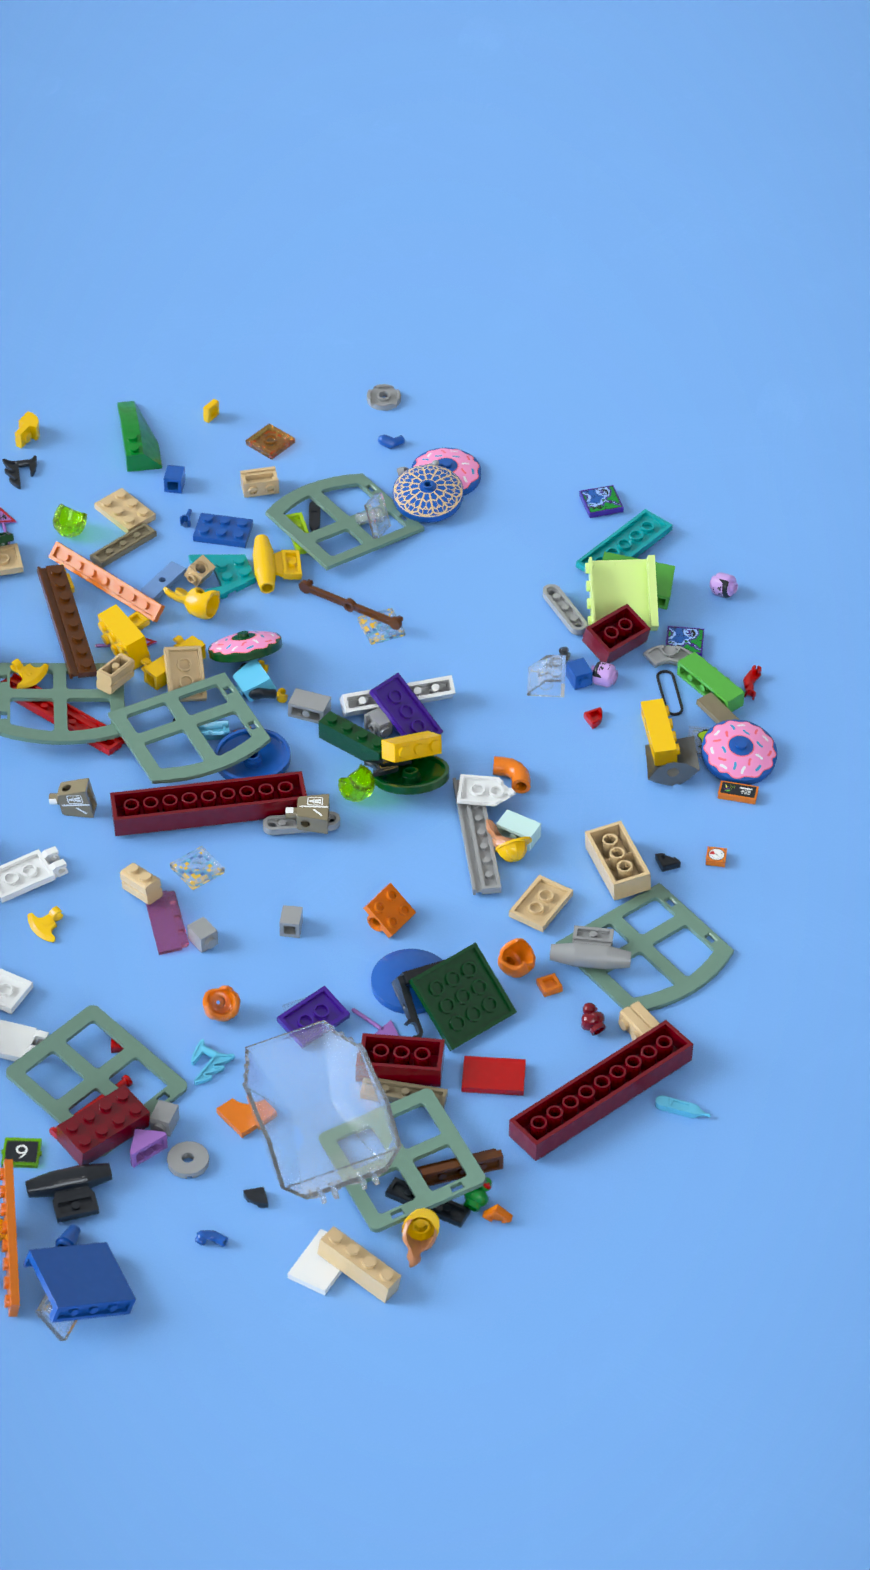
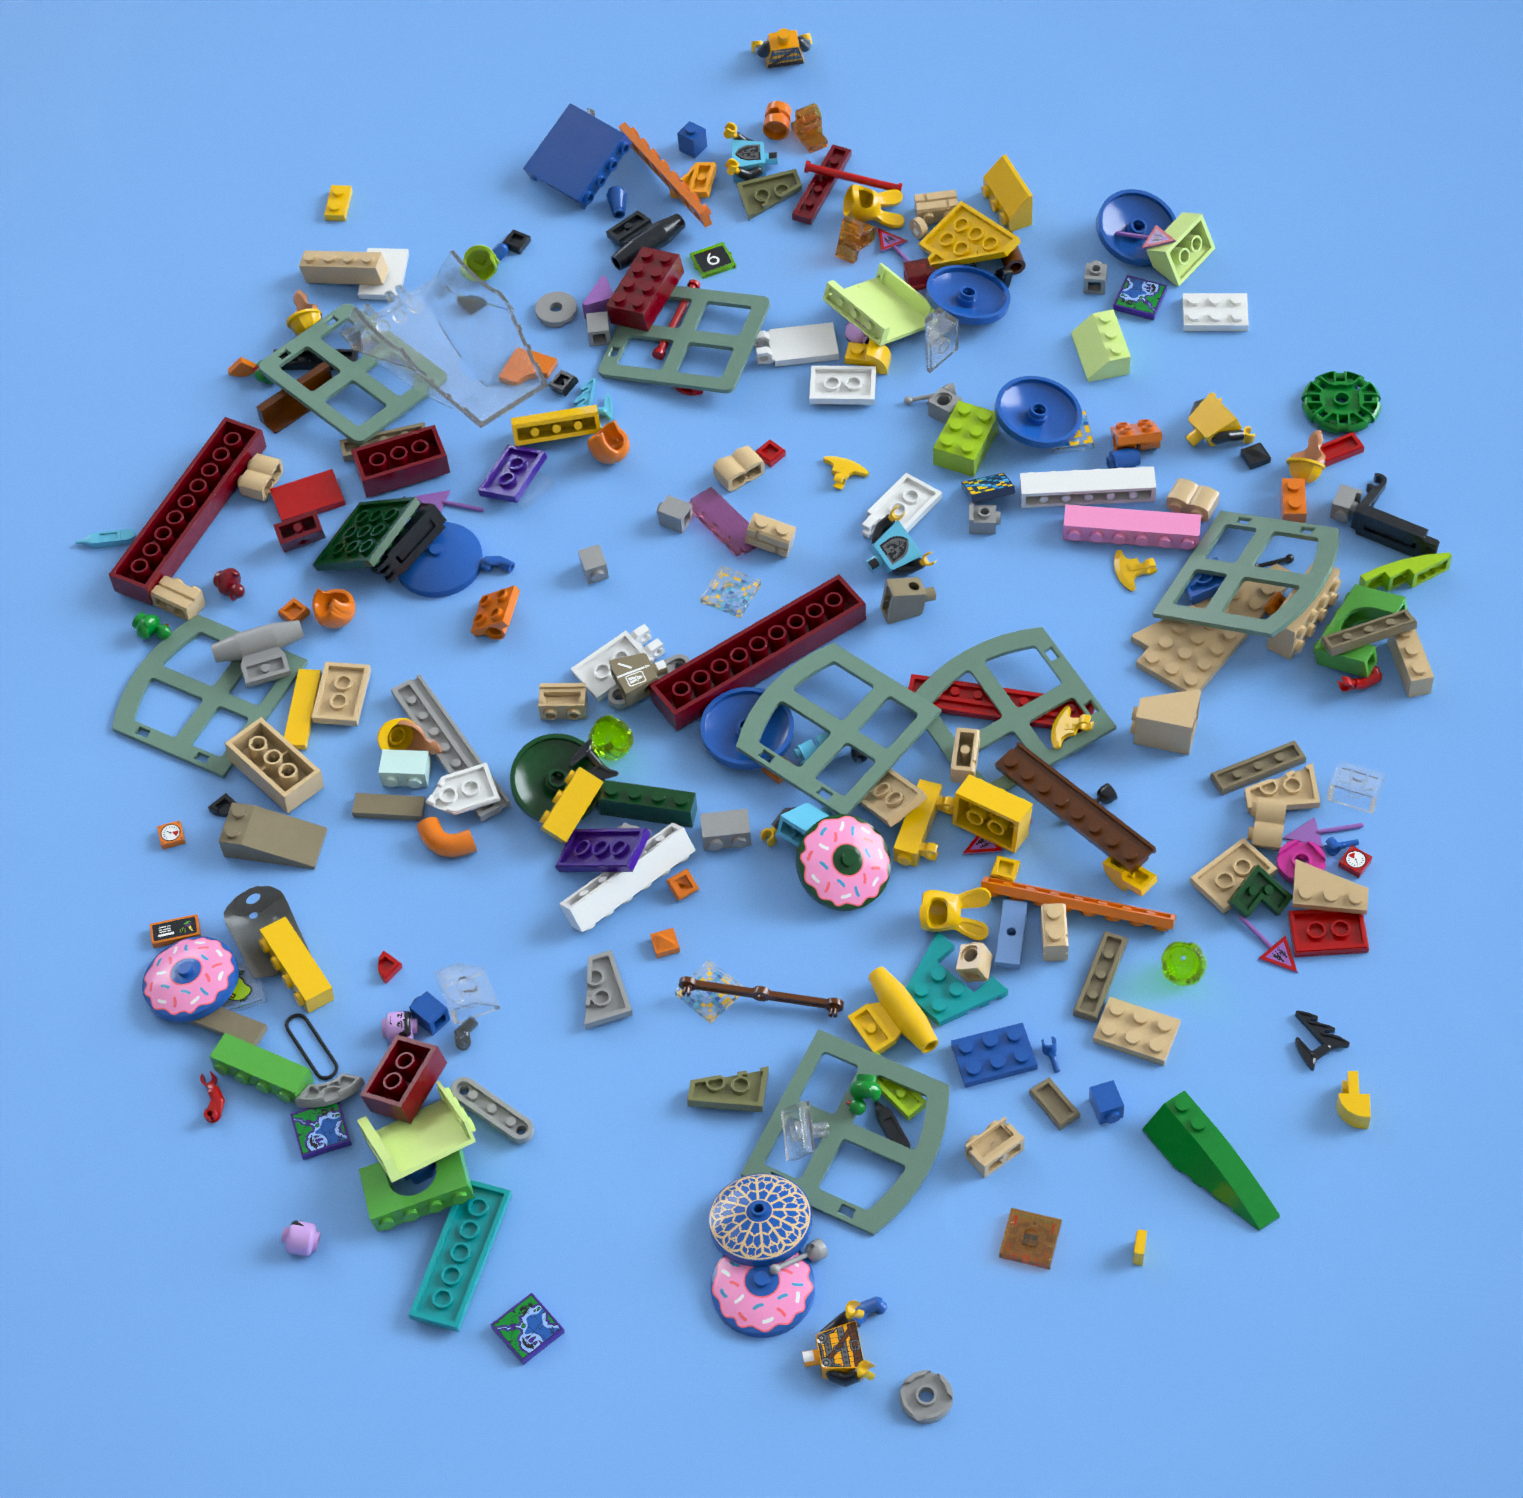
camera: 160 degrees right, 10 degrees up
none -> green animal [132,612,171,640]
none -> dark tan slope [219,802,327,869]
none -> tan brick [237,453,284,502]
none -> dark red brick [273,510,326,553]
none -> yellow tile [284,669,322,750]
none -> yellow plate [324,185,353,221]
none -> dark tan tile [352,793,426,821]
none -> lime cap [461,244,500,281]
none -> blue arm [480,556,515,572]
none -> black tile [502,229,531,254]
none -> yellow brick [511,404,601,446]
none -> tan hinge [538,683,588,720]
none -> black tile [548,370,579,397]
none -> white tile [571,624,665,702]
none -> light grey wing [584,950,633,1029]
none -> orange tile [650,928,680,958]
none -> orange tile [666,868,699,902]
none -> olive wing [687,1066,769,1112]
none -> tan brick [713,446,765,492]
none -> red tile [755,439,786,468]
none -> torso [802,1300,875,1387]
none -> green animal [846,1074,882,1116]
none -> torso [865,505,937,575]
none -> dark tan tile [1029,1077,1080,1131]
none -> tan brick [1040,903,1069,961]
none -> black hinge [1094,783,1118,804]

